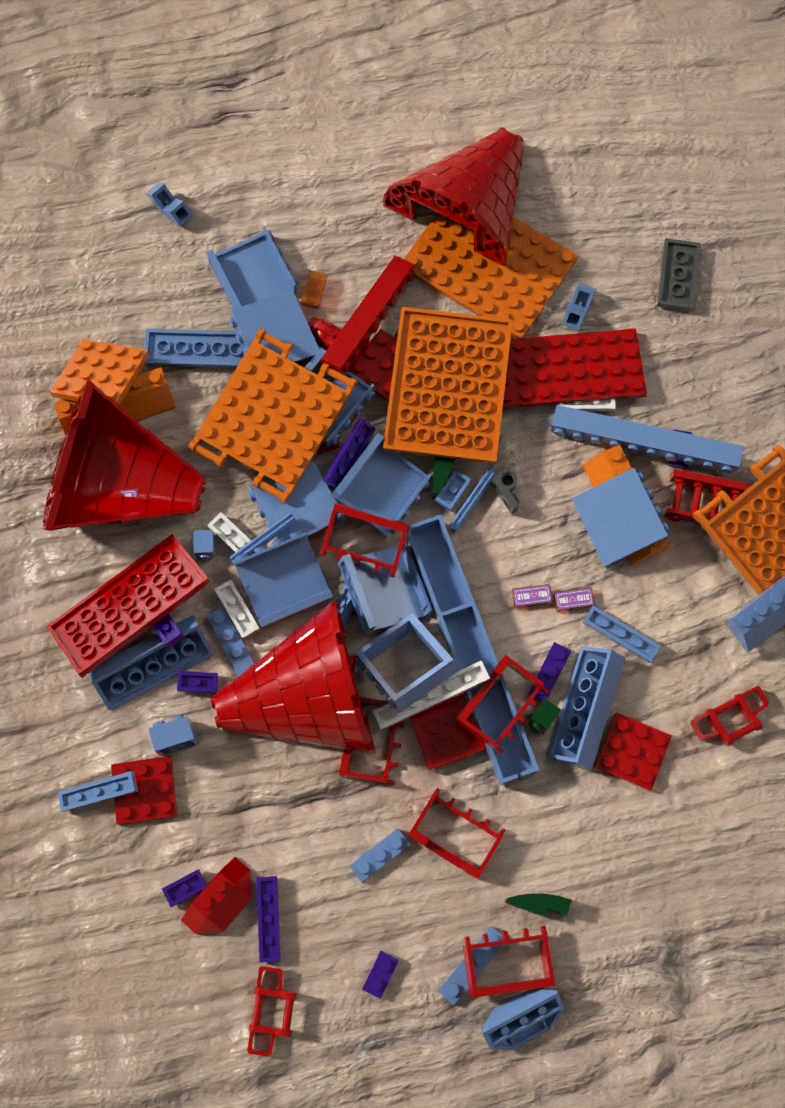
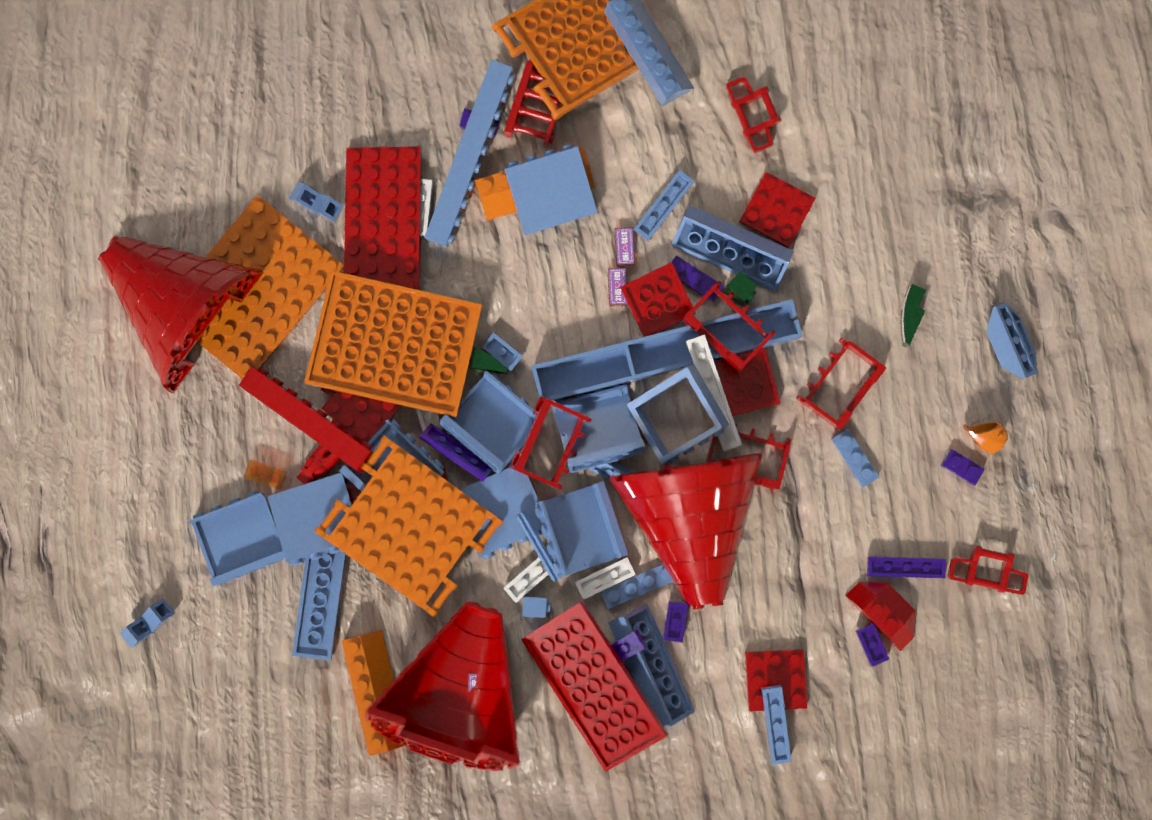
camera: 85 degrees left, 10 degrees up
orange plate [50,339,150,405] -> none
medium blue brick [148,714,199,756] -> none
medium blue plate [438,926,503,1005] -> none
medium blue axle [449,468,497,532] -> none
red hinge [462,926,555,998] -> none
dark grey plate [491,471,520,515] -> none
dark grey plate [657,238,701,311] -> none
none -> red plate [620,262,696,337]
none -> orange helmet [963,421,1008,454]

